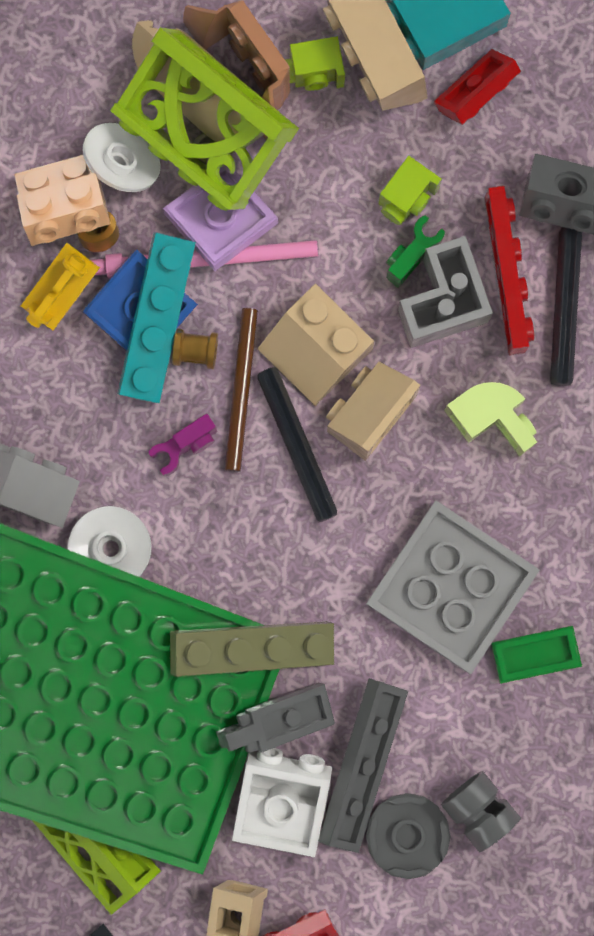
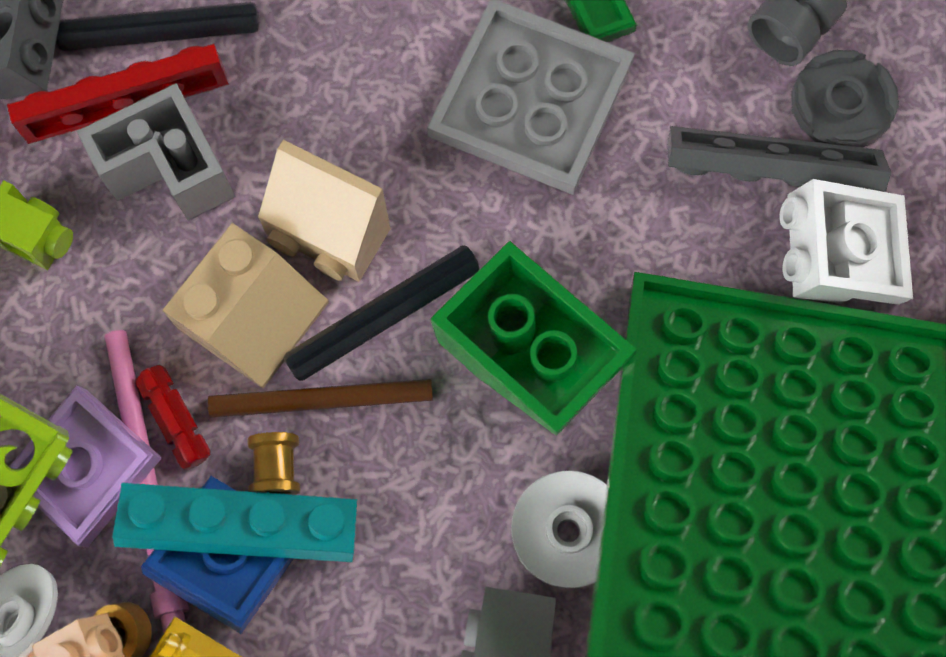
camera: 100 degrees left, 10 degrees down
magenta plate [148,413,218,476] -> none
olive plate [170,621,334,676] -> none
dark grey hinge [217,682,335,753] -> none
green plate [386,215,445,288] -> none
yellowish green brick [444,382,537,456] -> none
none -> red axle [135,365,211,470]
none -> green slope [430,240,637,436]

